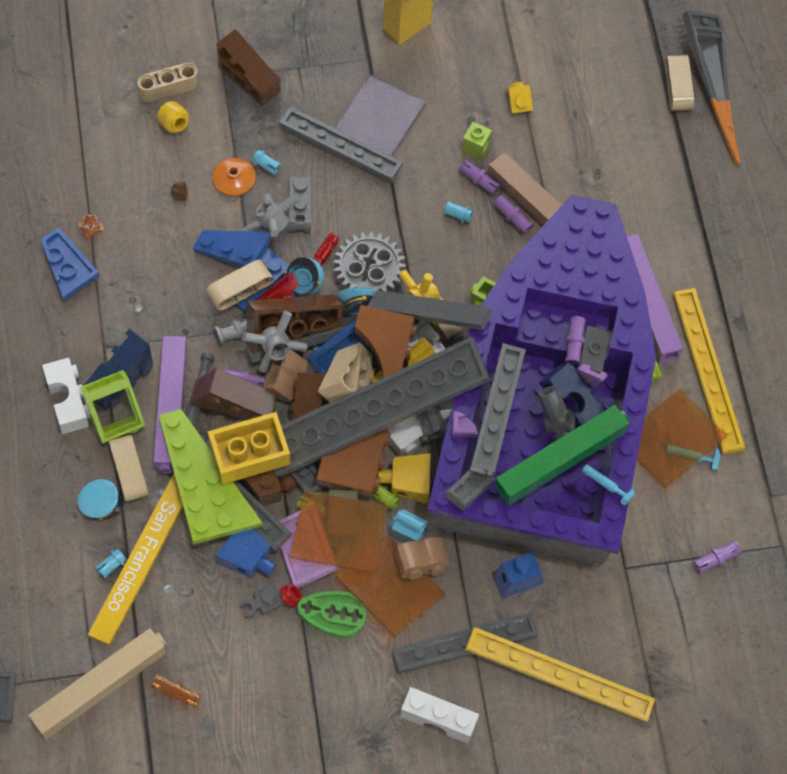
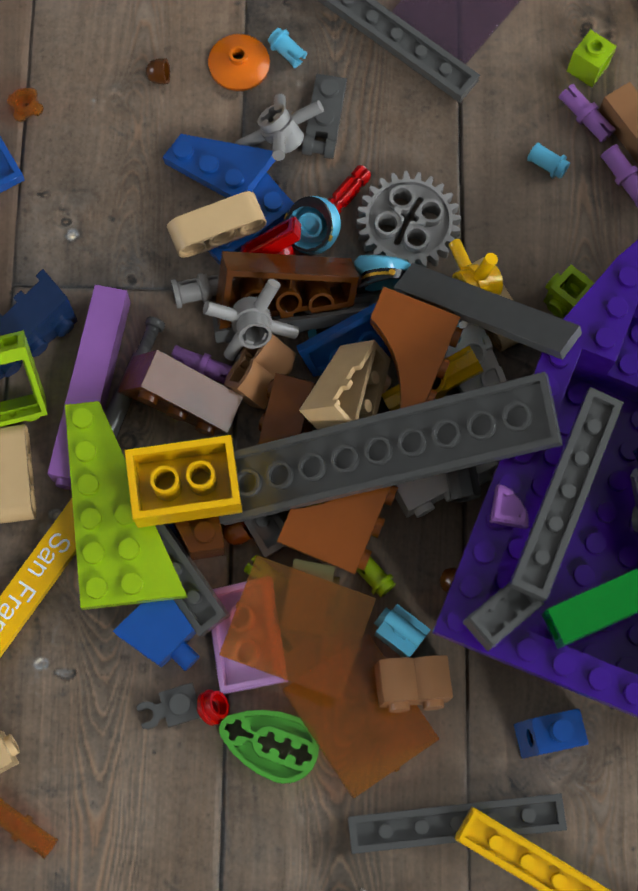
camera: 10 degrees right, 10 degrees up
yellow torso [378,453,431,503] -> none

